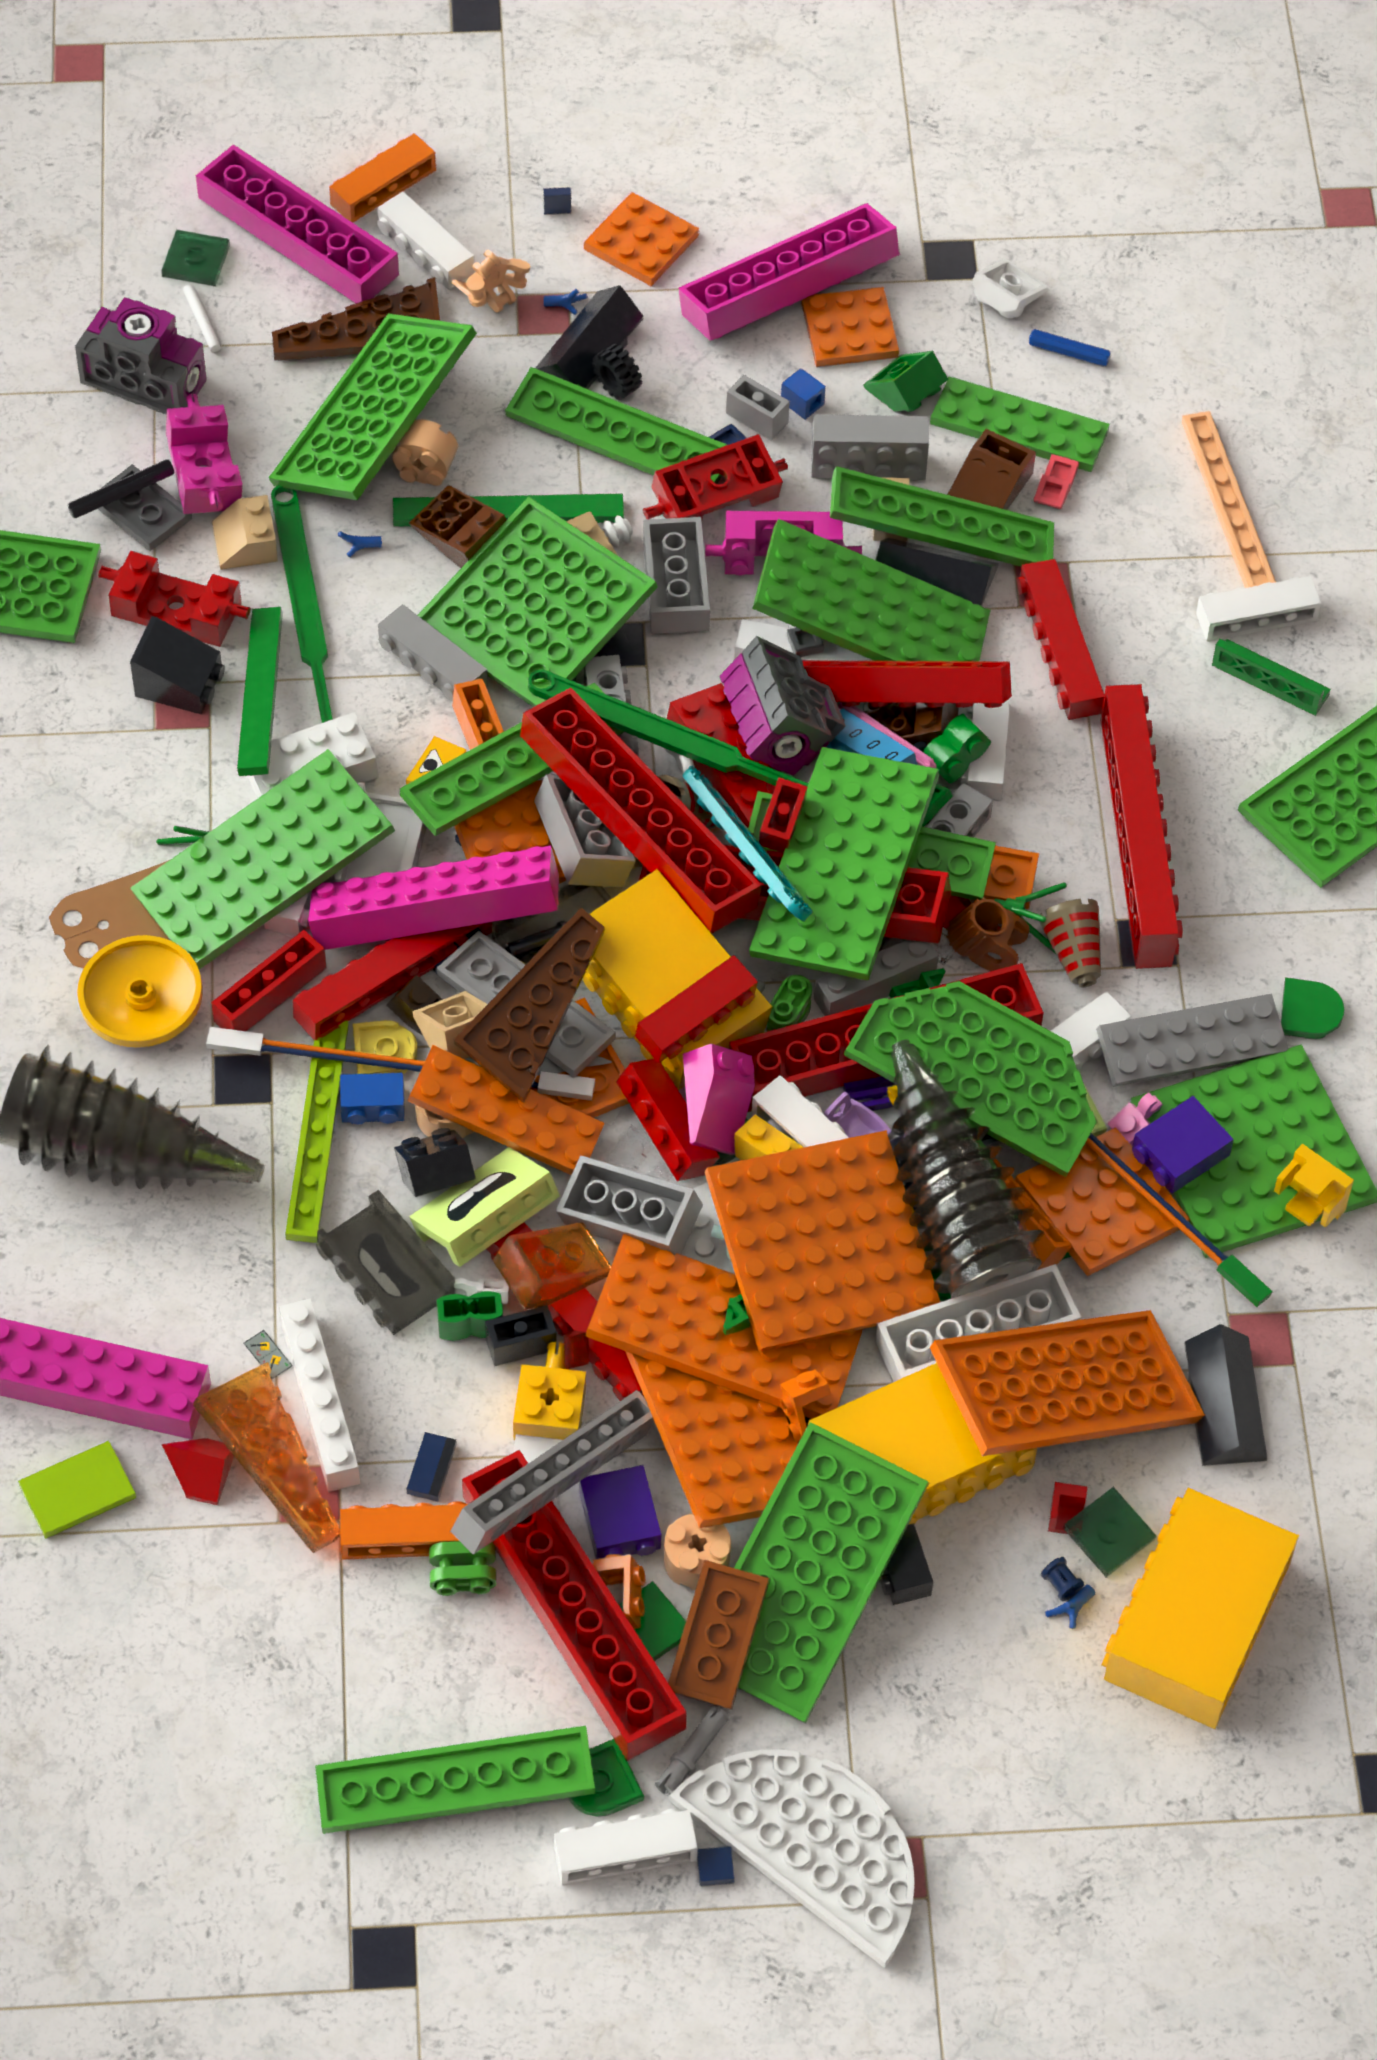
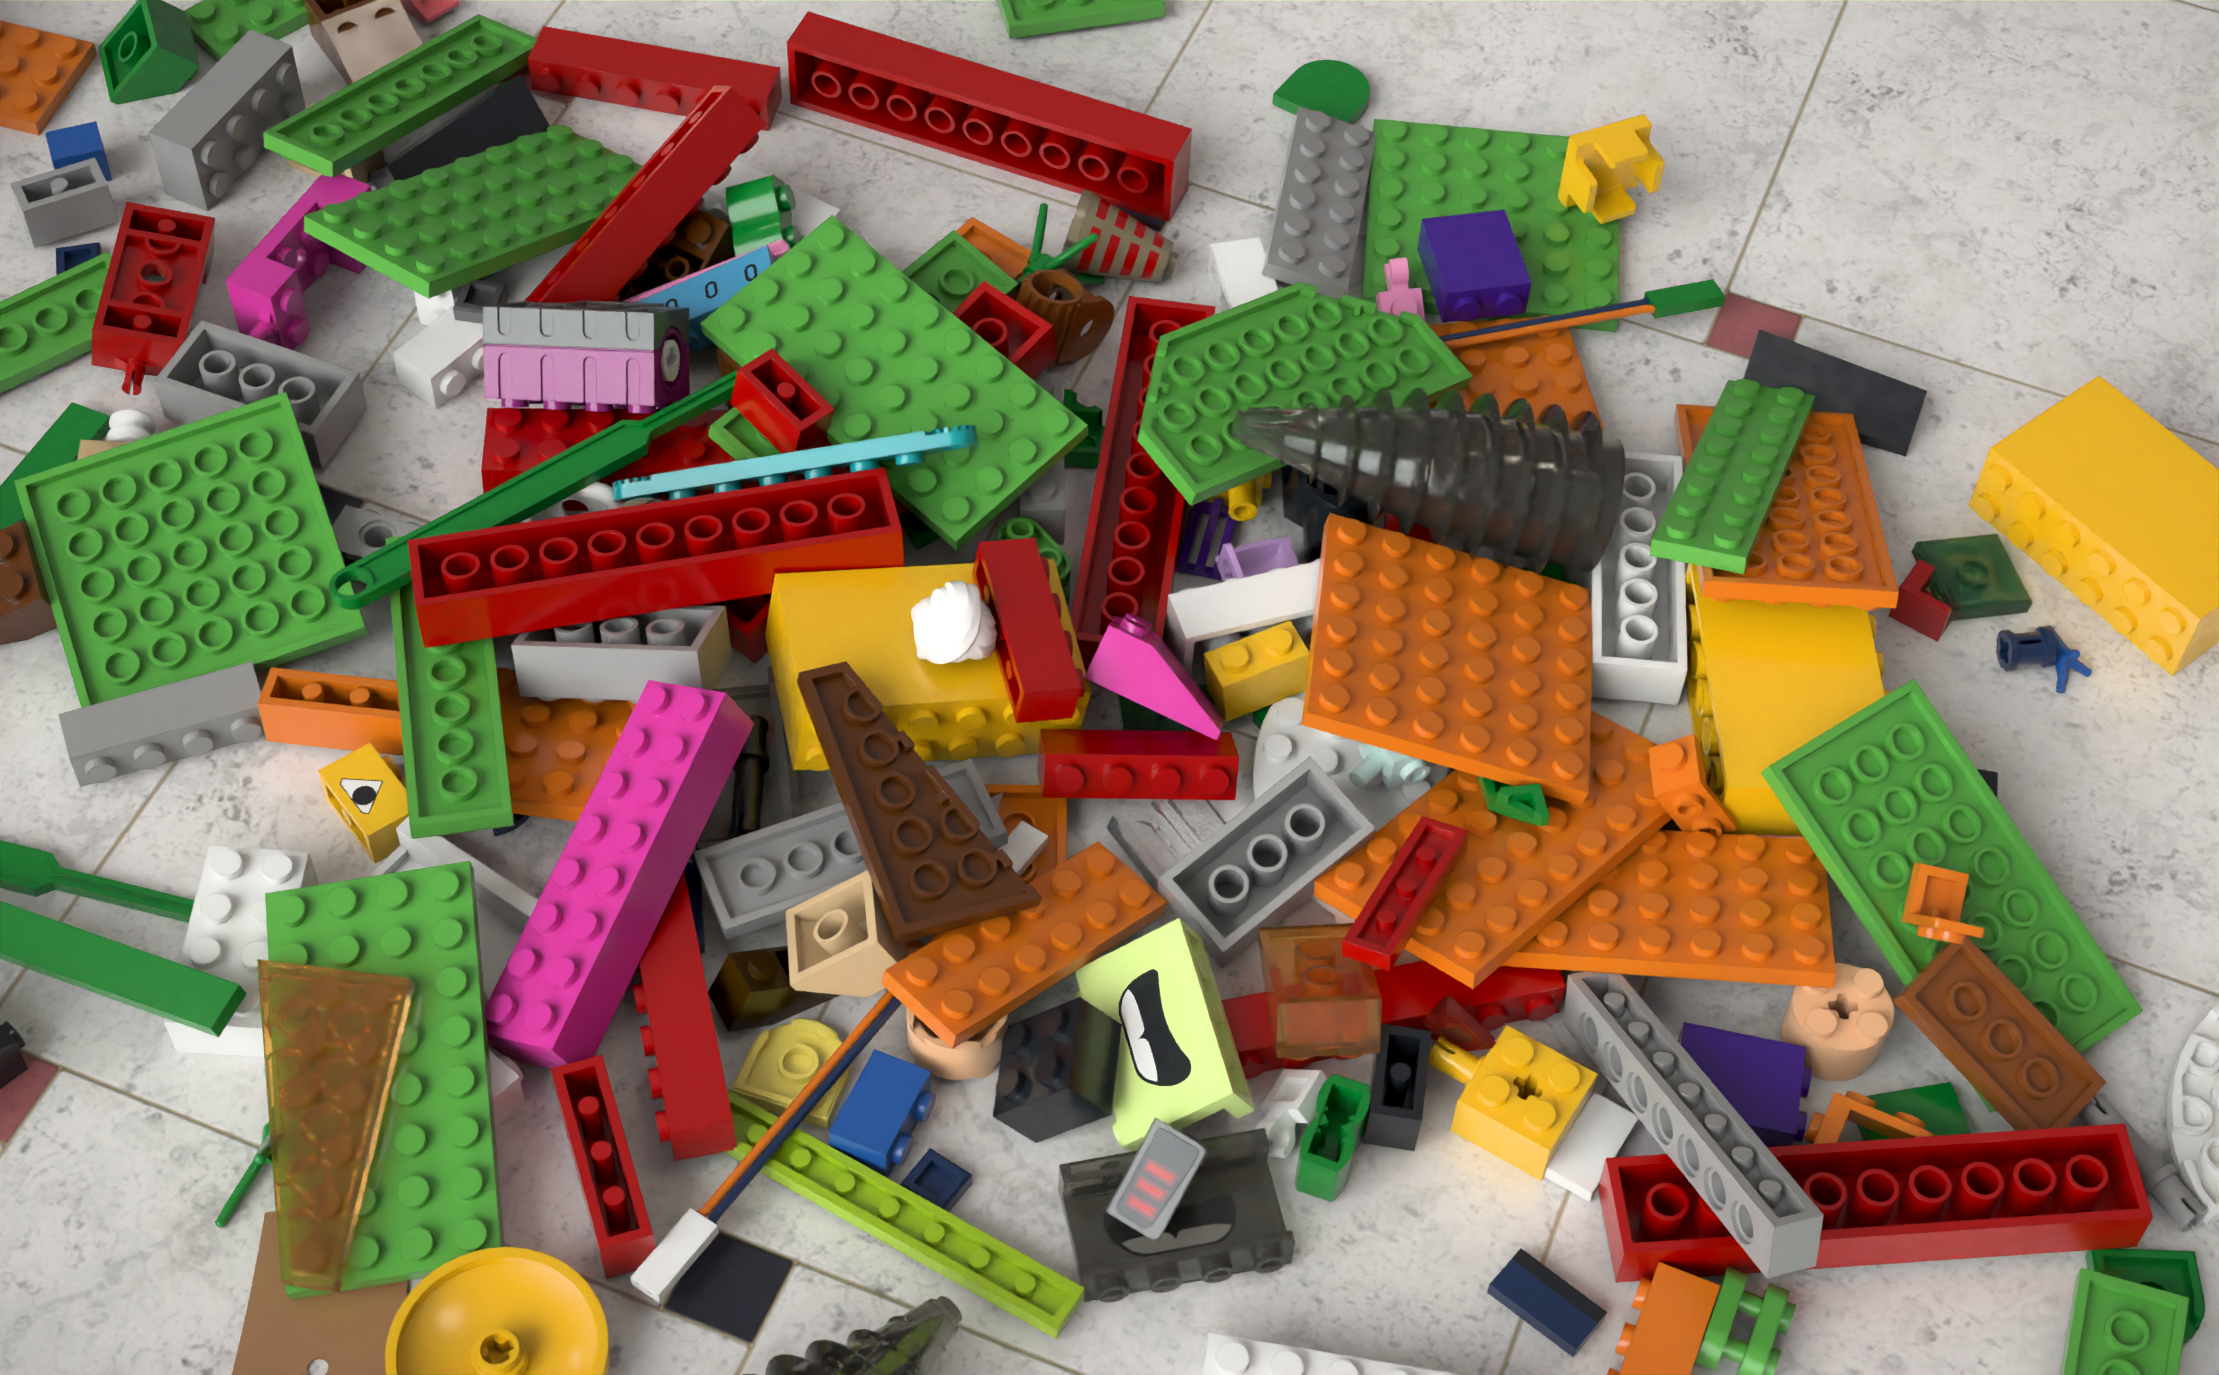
camera: 65 degrees left, 5 degrees down
none -> clear orange wing [257,959,414,1293]
none -> dark blue tile [900,1148,972,1212]
none -> white hair [911,580,998,664]
none -> slope [1105,1117,1207,1242]
none -> red plate [1342,816,1469,971]
none -> bright green plate [1650,379,1816,574]
none -> orange bracket [1901,863,1985,945]

